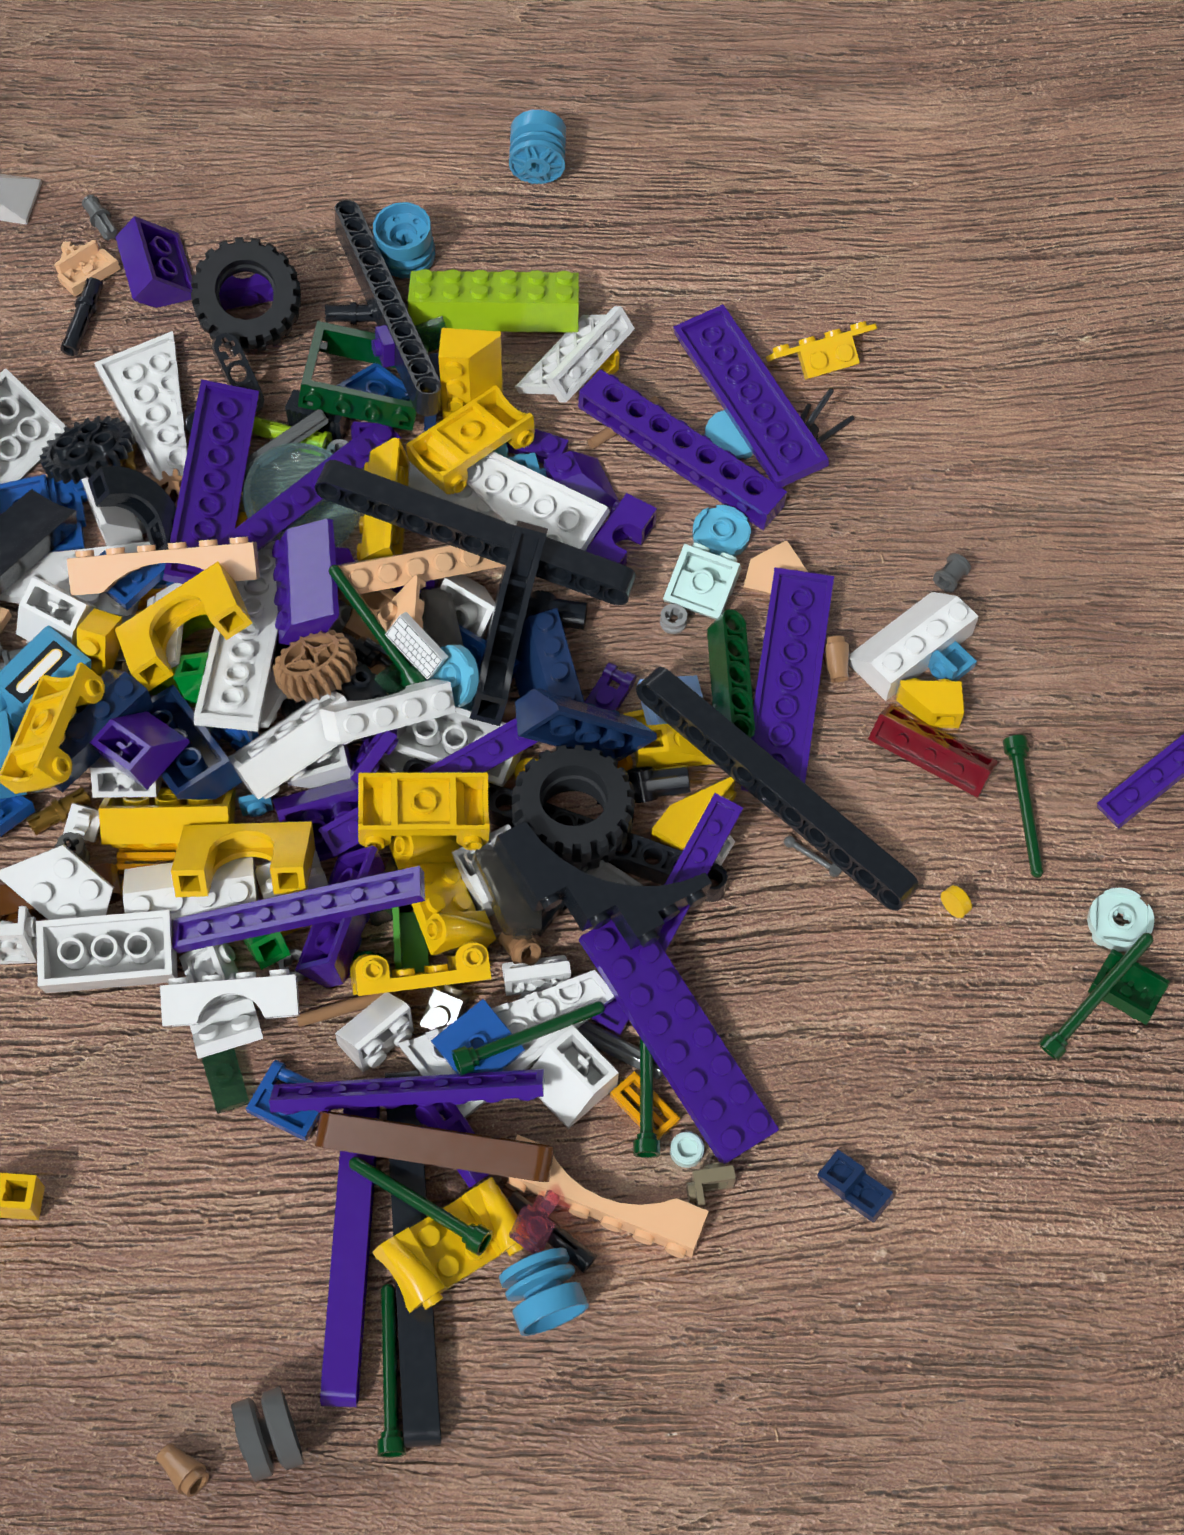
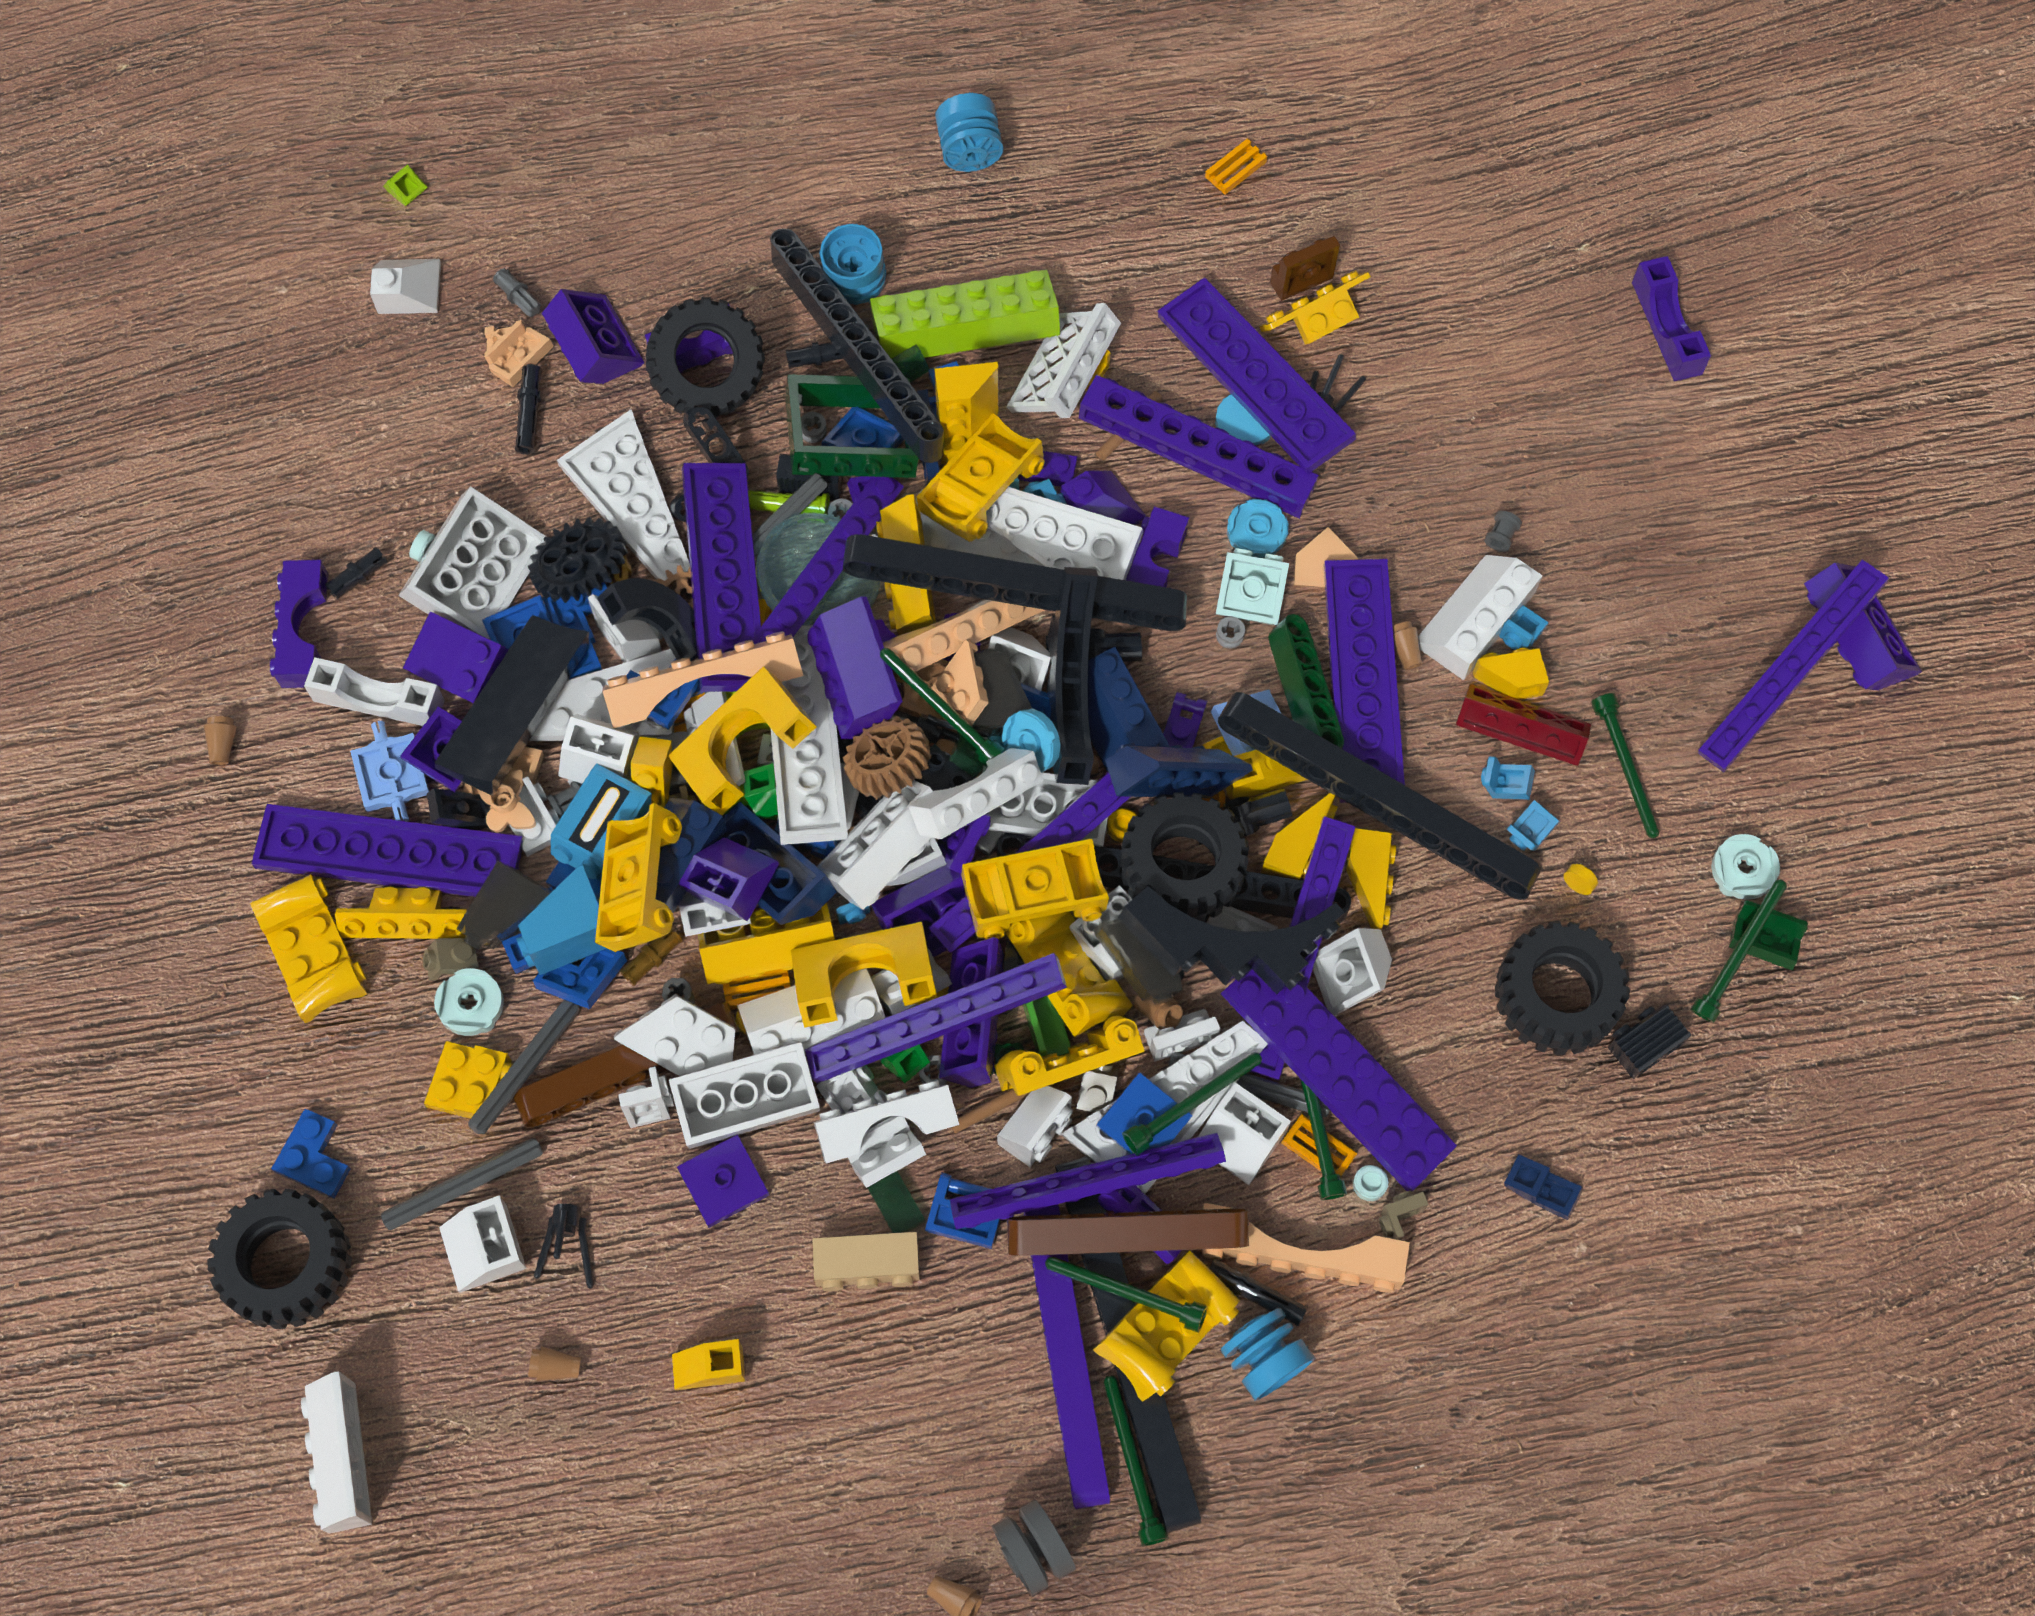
camera: 10 degrees left, 5 degrees up
white tile [63,803,100,842] -> none
dark purple plate [371,325,395,368] -> none
white tile [385,612,449,680] -> none
clear pink plate [508,1189,560,1254] -> none
dark grey hinge [784,835,842,877] -> none
none -> lime slope [383,164,428,207]
none -> dark purple plate [677,1134,769,1228]
none -> light grey bush [801,412,827,443]
none -> tan brick [813,1232,920,1291]
none -> light orange tile [1205,138,1268,195]
none -> reddish brown plate [1270,236,1340,301]
none -> white slope [1313,928,1392,1016]
none -> yellow slope [1346,828,1396,929]
none -> dark azure bracket [1481,756,1535,800]
none -> black tyre [1495,921,1630,1055]
none -> dark azure bracket [1507,800,1560,851]
none -> black brick [1608,1004,1691,1080]
none -> dark purple arch [1632,256,1711,382]

